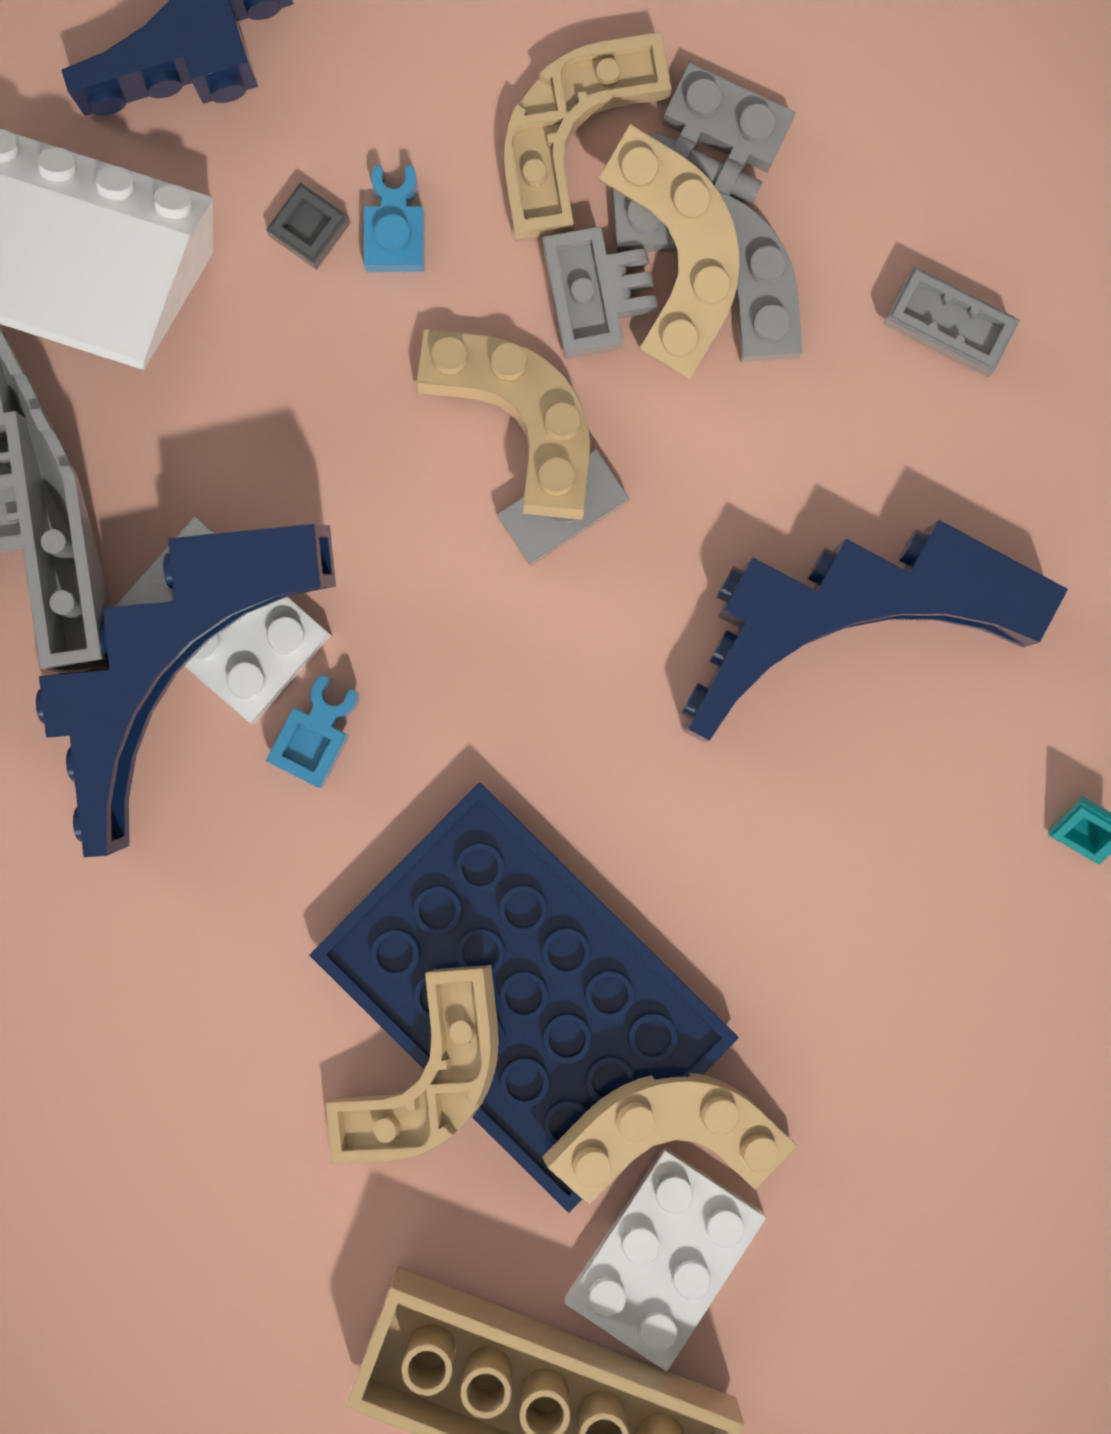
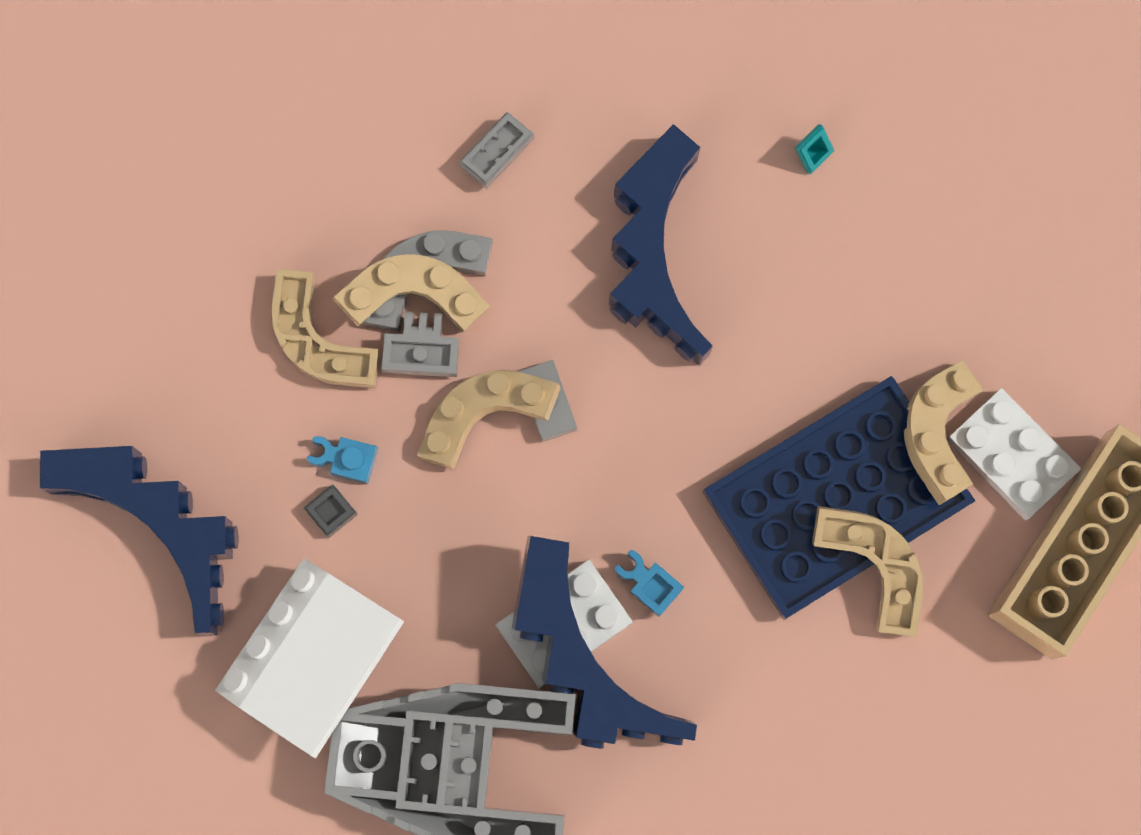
camera: 75 degrees left, 10 degrees down
light grey plate [652,62,796,204] -> none

